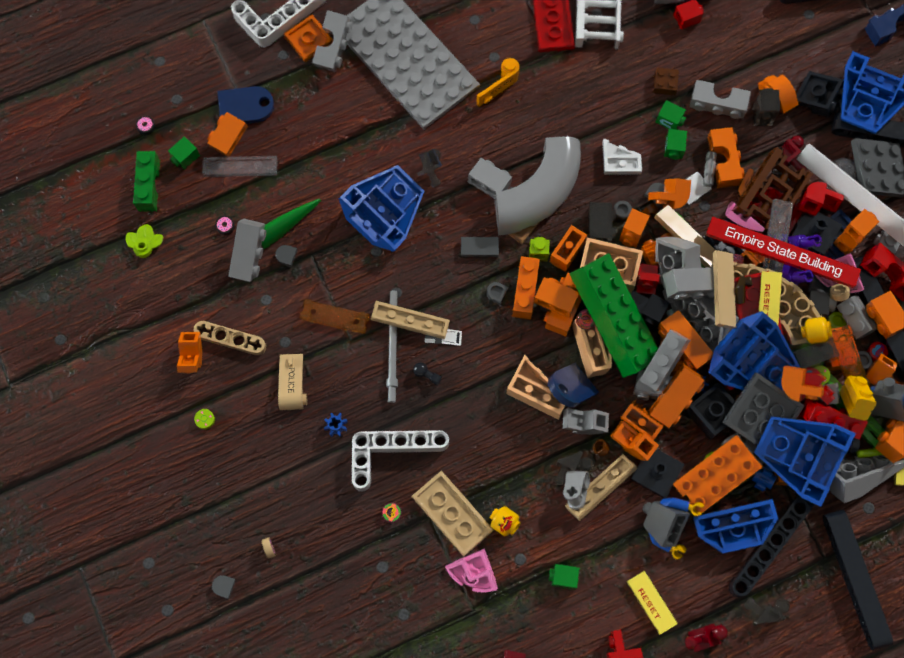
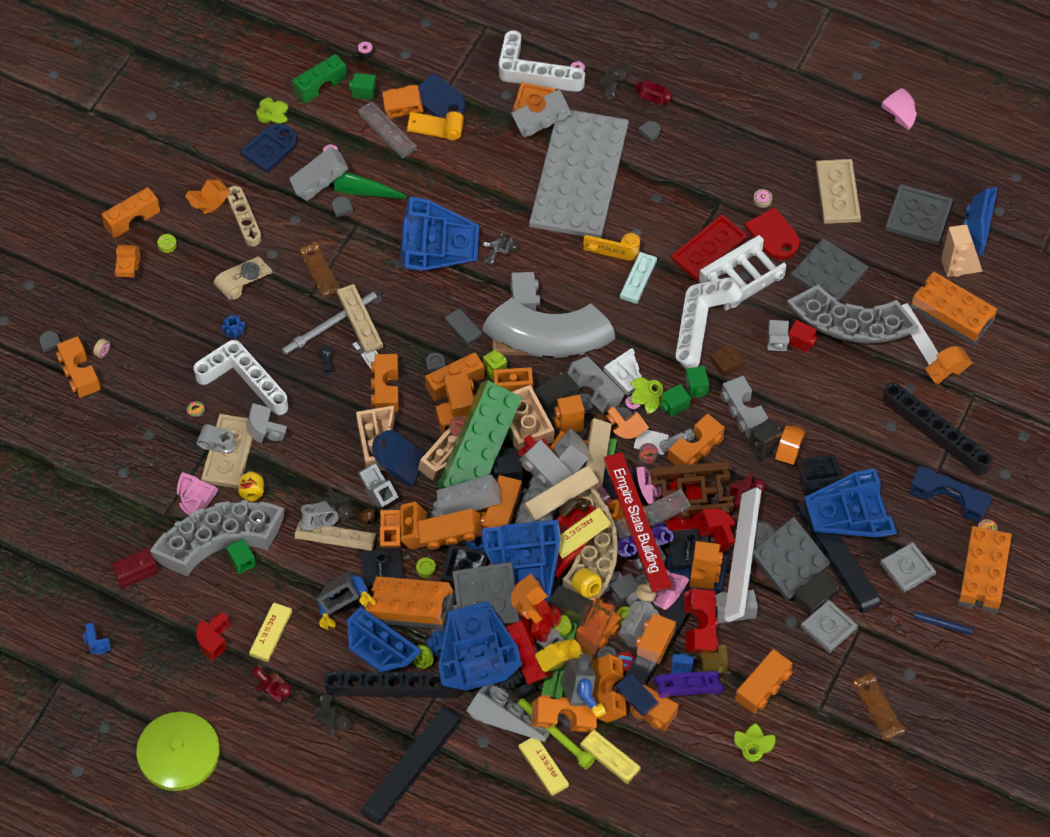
camera: 50 degrees right, 15 degrees down
none -> orange arch [56,336,101,398]
none -> orange arch [101,187,160,238]
none -> orange brick [115,245,140,277]
none -> light grey brick [150,500,284,577]
none -> light grey piece [197,424,236,454]
none -> dark blue tile [240,124,297,174]
none -> dark grey tile [241,262,260,280]
none -> light grey brick [247,403,287,443]
none -> orange arch [371,354,399,413]
none -> light orange door [407,112,464,140]
none -> lime plate [413,645,434,669]
none -> lime tile [416,557,436,578]
none -> light grey arch [566,356,625,413]
none -> light aqua tile [620,252,657,304]
none -> tile [624,394,643,413]
none -> lime plate [630,377,663,414]
none -> tile [639,443,658,463]
none -> white beam [676,278,742,369]
none -> light grey brick [768,320,789,351]

